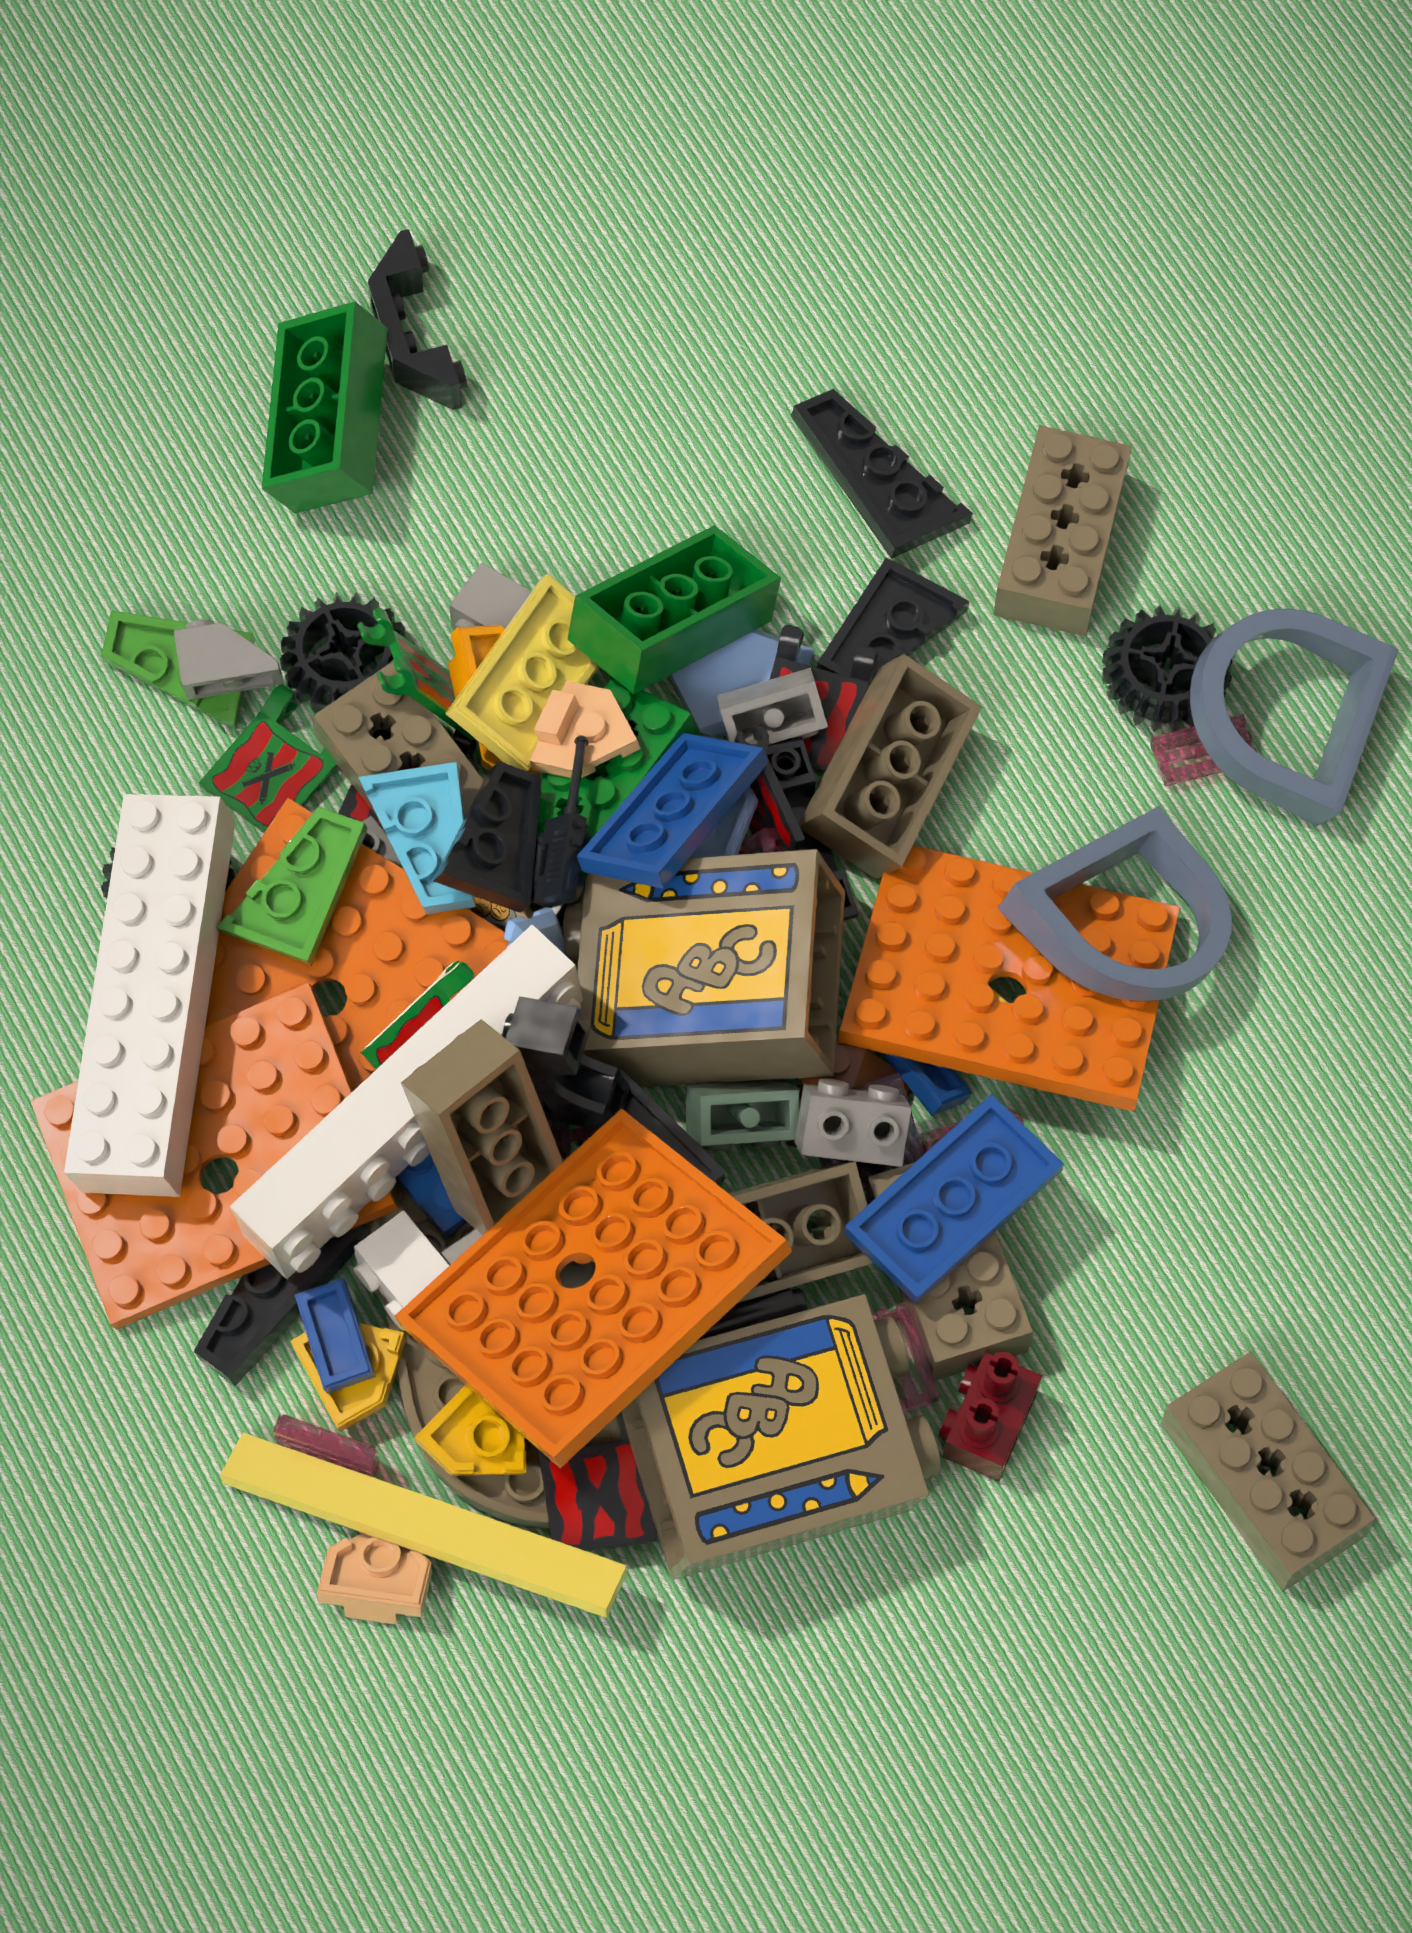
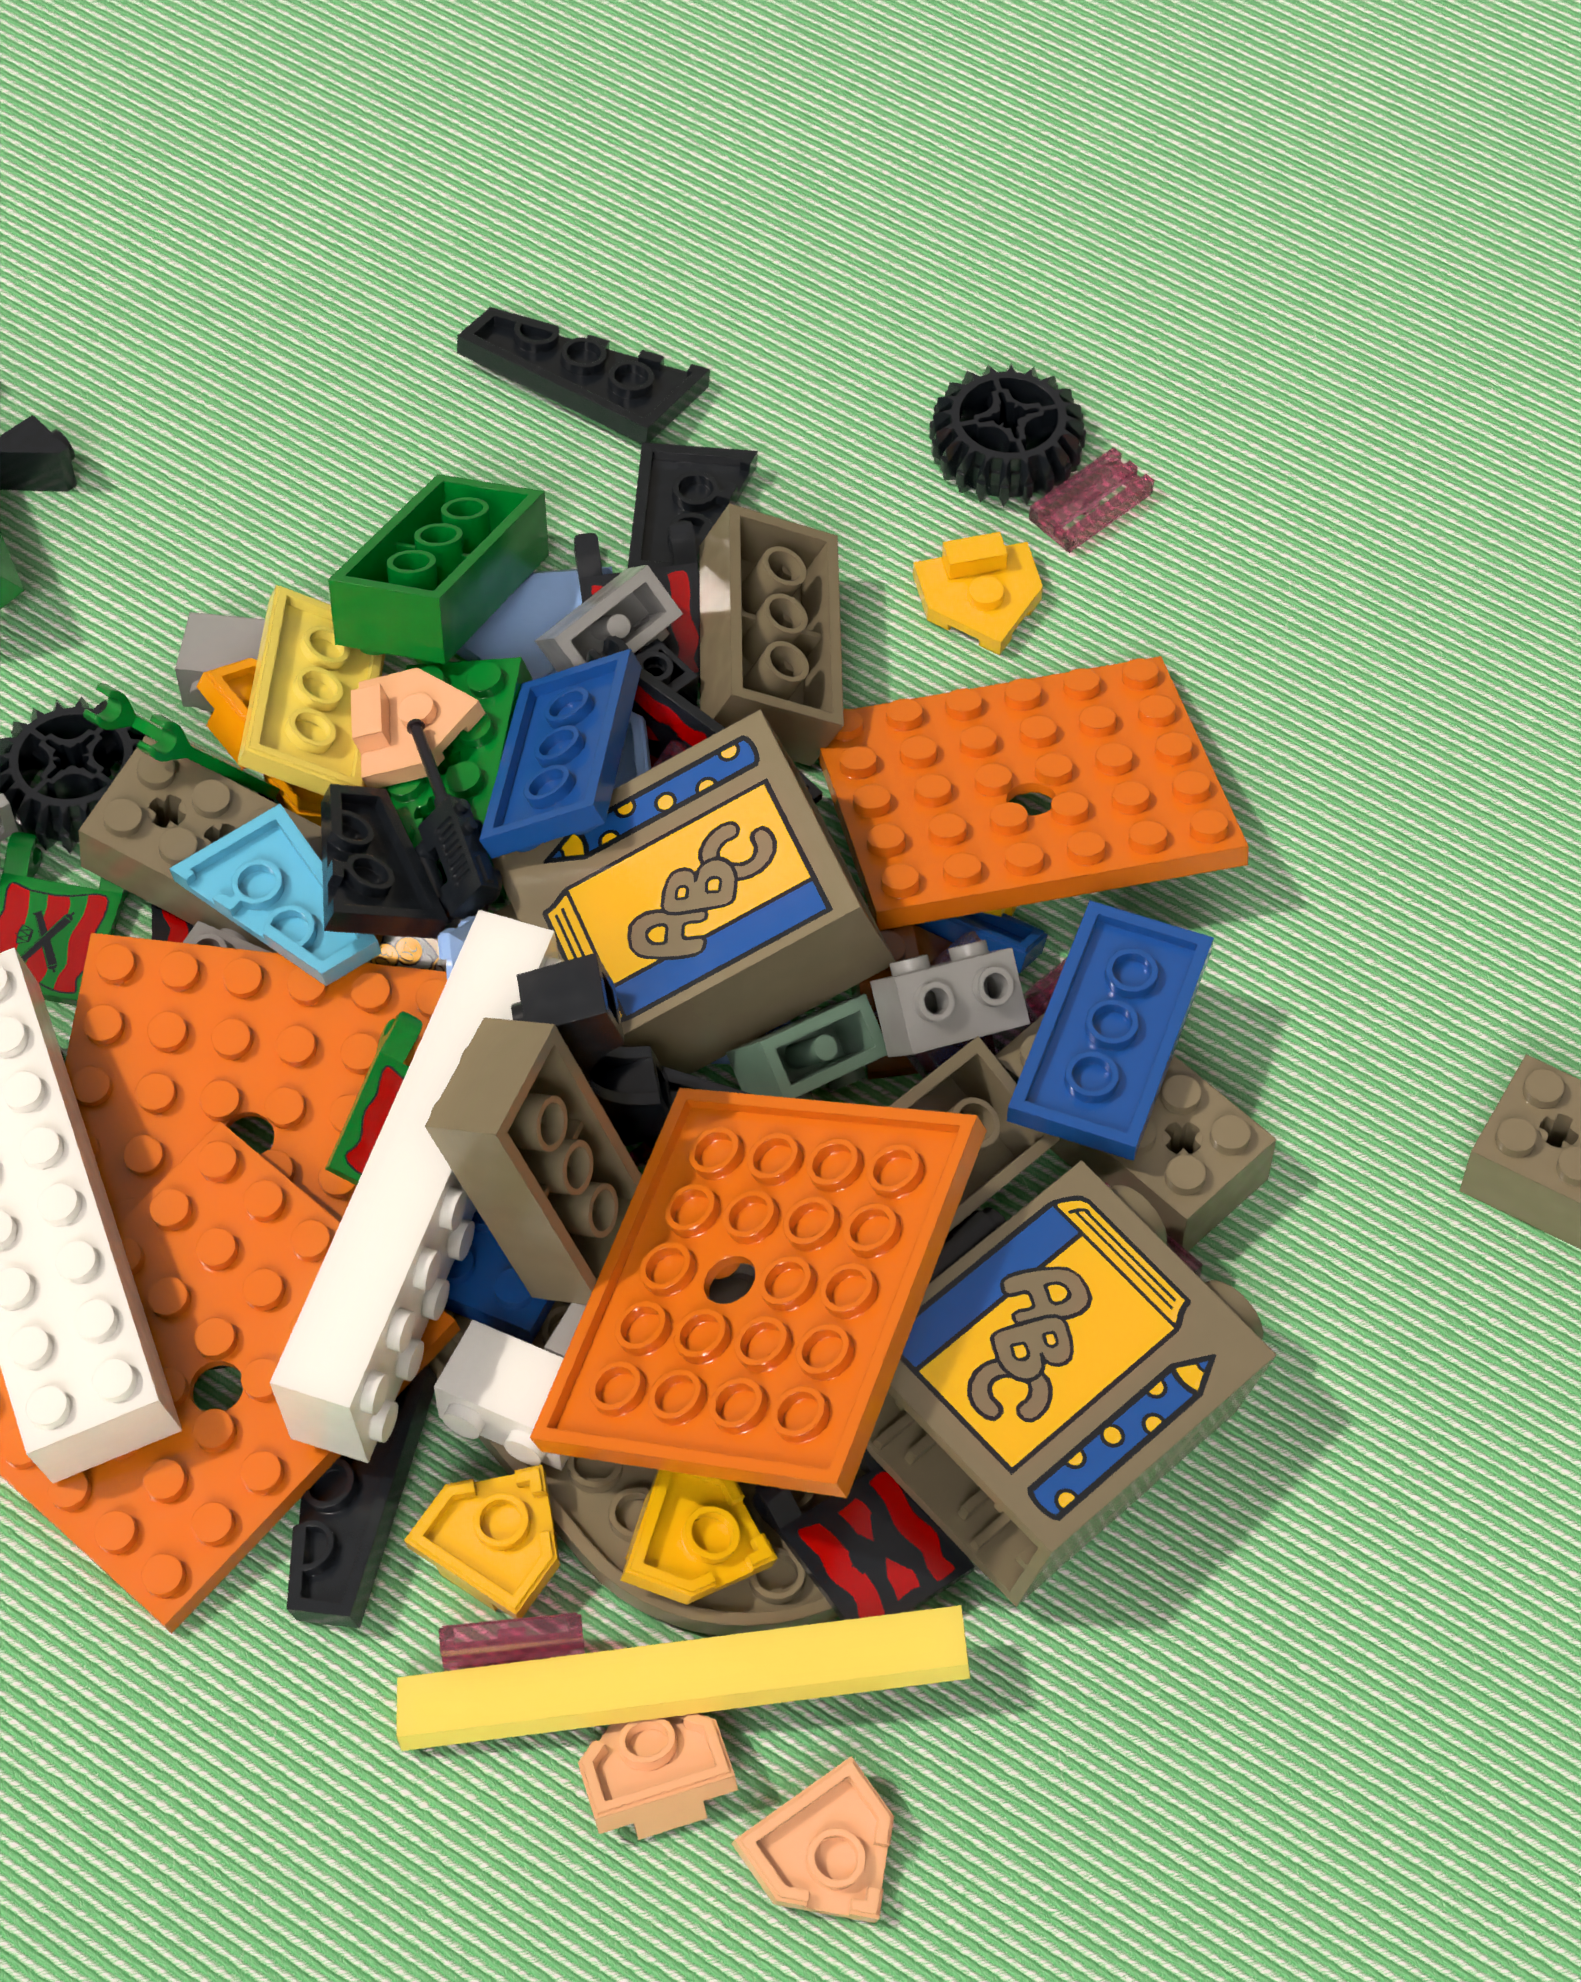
camera: 25 degrees left, 10 degrees down
bright green wing [216,807,368,966] -> none
blue tile [295,1278,376,1394] -> none
dark red brick [938,1351,1043,1482] -> none
dark tan brick [993,425,1132,636] -> none
sand blue window [998,806,1232,1001] -> none
sand blue window [1190,609,1398,826] -> none
none -> light nougat plate [731,1756,894,1923]
none -> yellow plate [913,532,1043,655]

